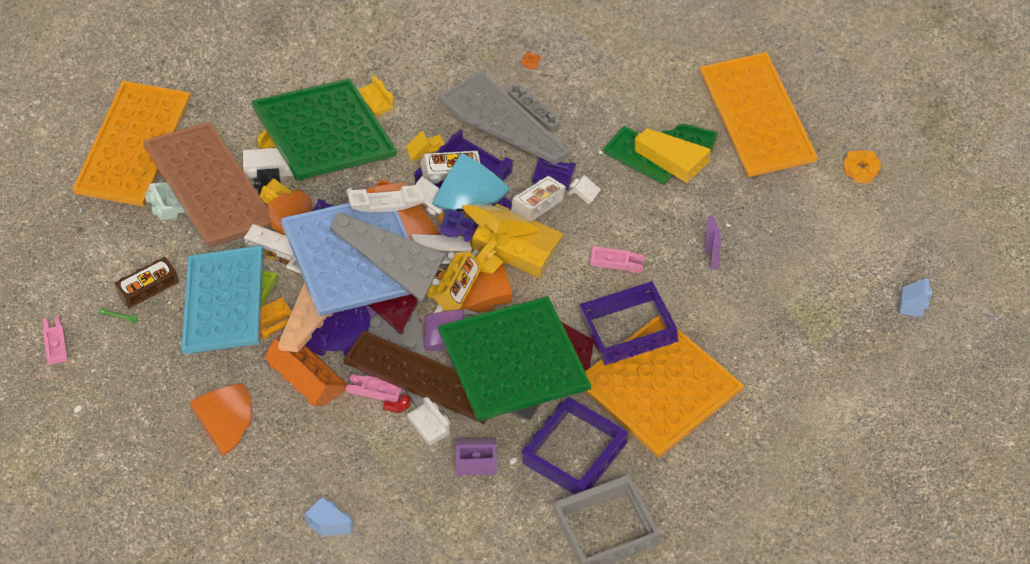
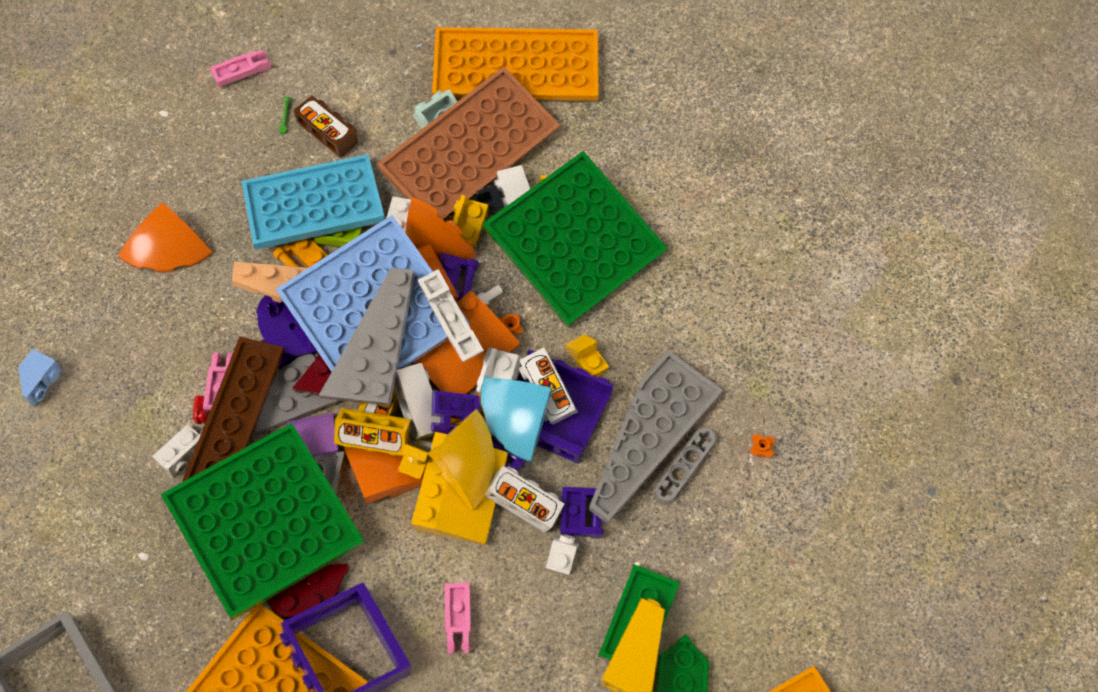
camera: 75 degrees right, 10 degrees up
orange slope [264,338,348,406] -> none
yellow bracket [358,75,394,117] -> none
medium lavender slope [456,438,497,476] -> none
dark purple window [521,397,629,495] -> none

